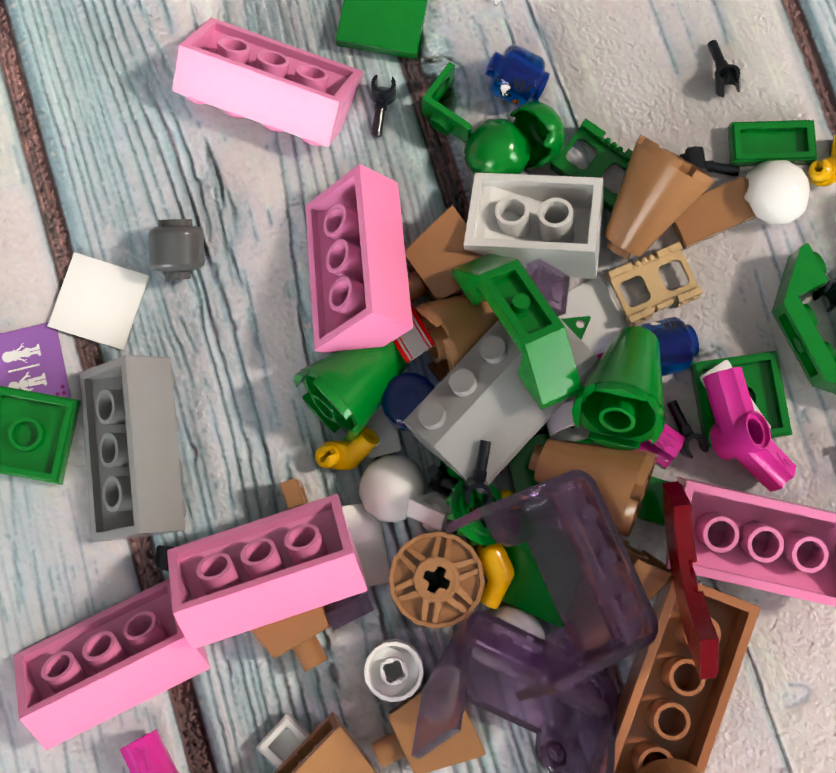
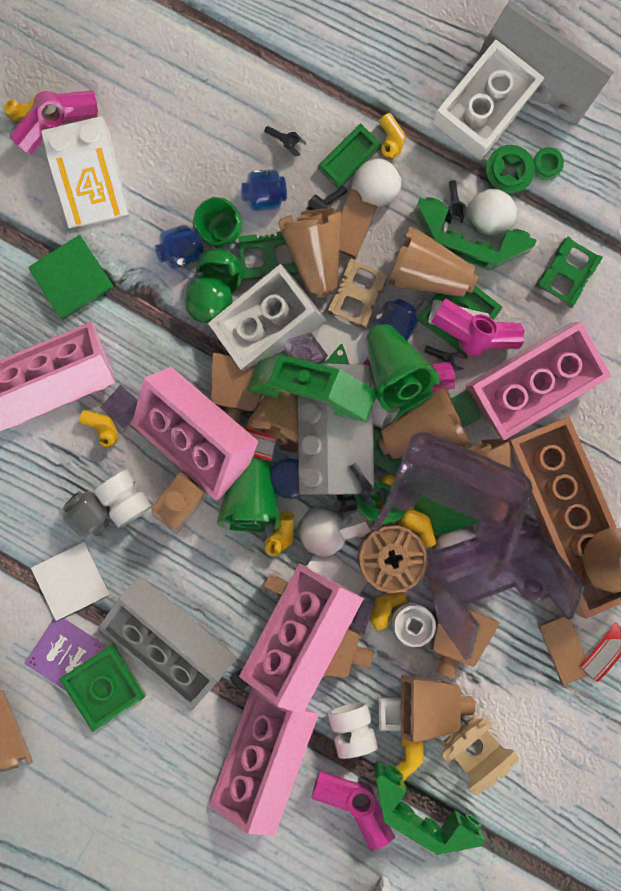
camera: 45 degrees left, 5 degrees up
black hand [371,75,396,137] -> none
green bracket [422,62,472,143] -> none
dark red tile [662,481,719,680] -> none
none -> yellow arm [79,410,119,448]
none -> white wheel [94,470,152,529]
none -> clear purple plate [100,384,138,429]
none -> medium nougat torso [151,471,208,534]
none -> green hair [193,197,243,248]
none -> clear blue head [241,169,287,211]
none -> white wheel [328,702,378,759]
none -> yellow arm [369,592,408,630]
none -> medium nougat cone [388,226,479,297]

